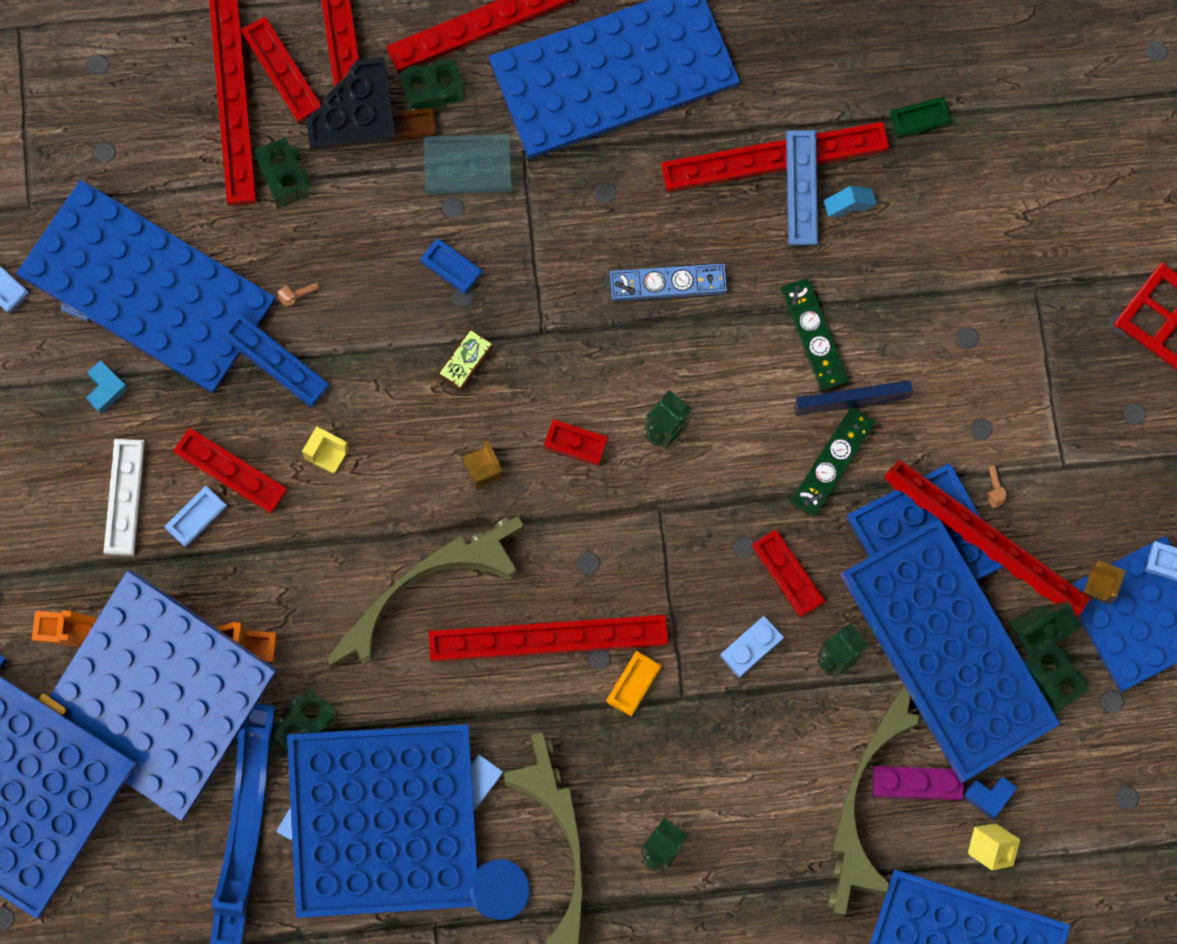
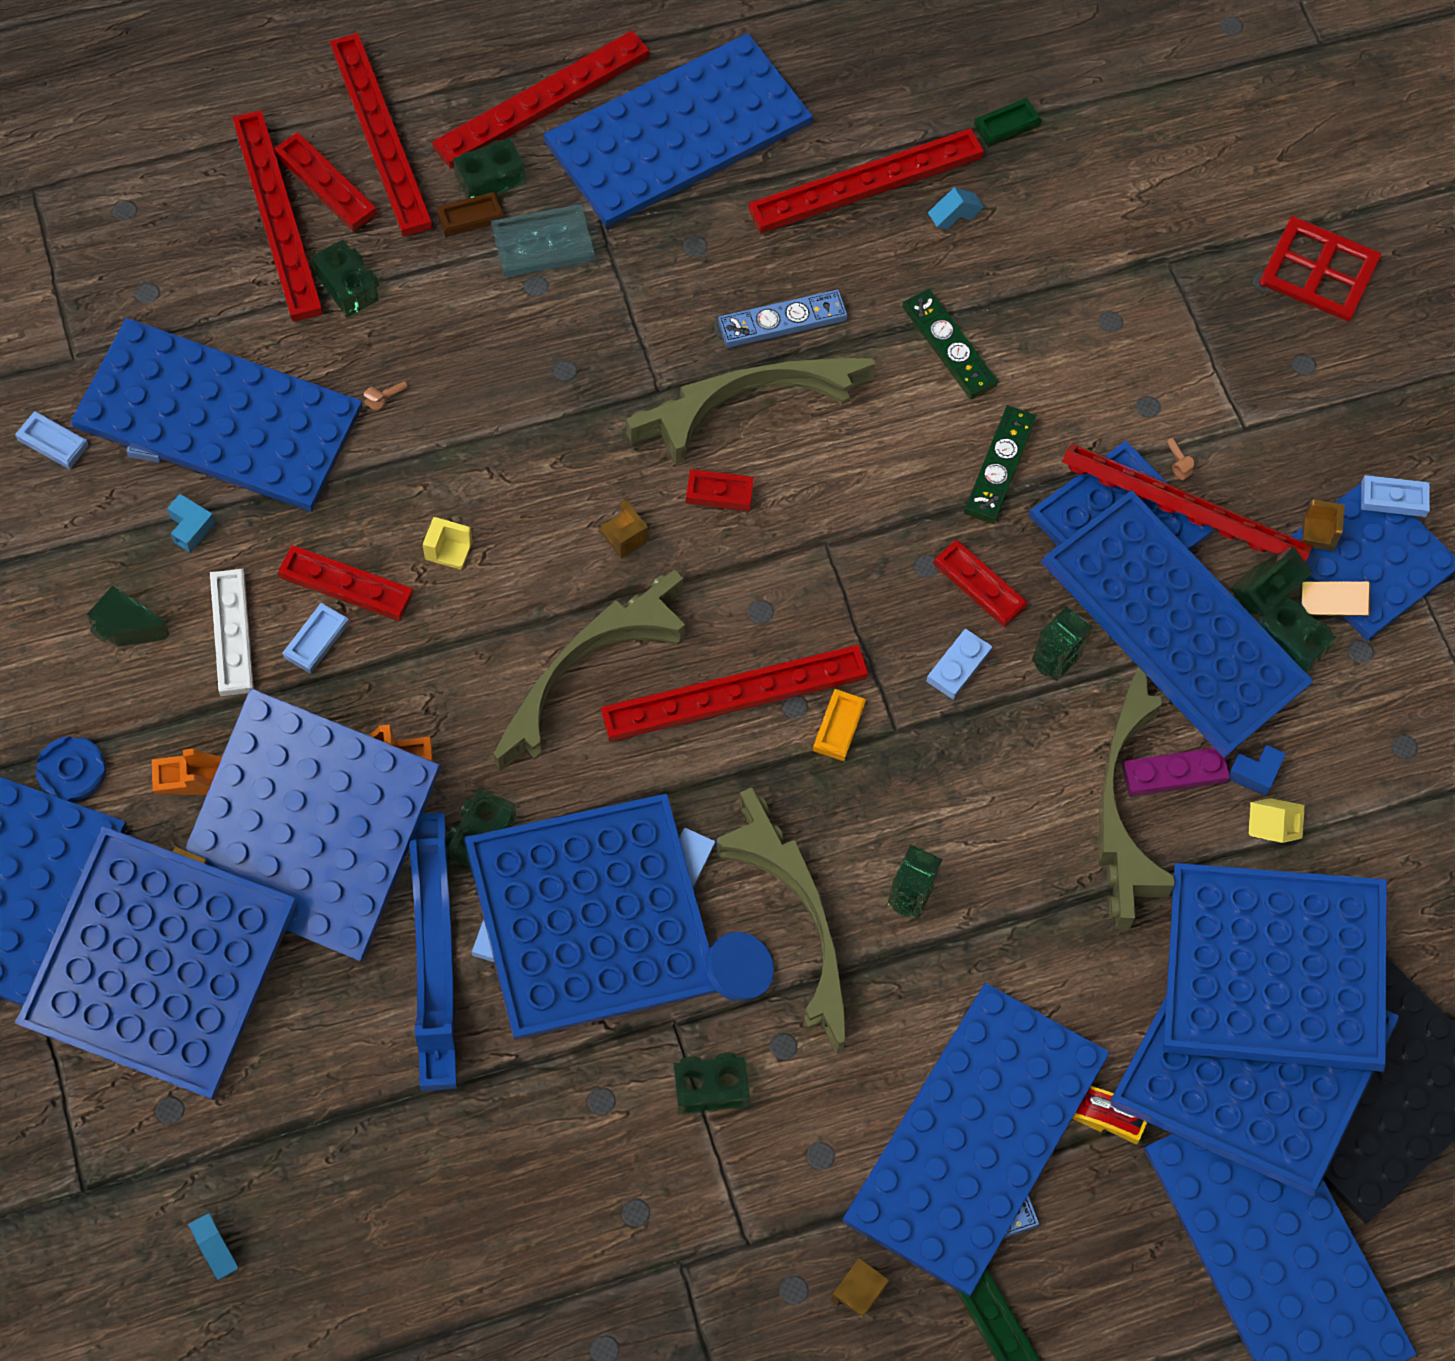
camera: 10 degrees left, 10 degrees down
blue tile [220,312,330,408] -> none
black plate [306,57,396,151] -> none
blue tile [420,238,483,295] -> none
tile [437,328,494,392] -> none
clear green brick [644,390,692,450] -> none
medium blue tile [786,130,818,246] -> none
dark blue tile [794,380,913,416] -> none
none -> clear green slope [86,585,170,647]
none -> olive slope [626,358,876,465]
none -> tile [1301,582,1371,616]

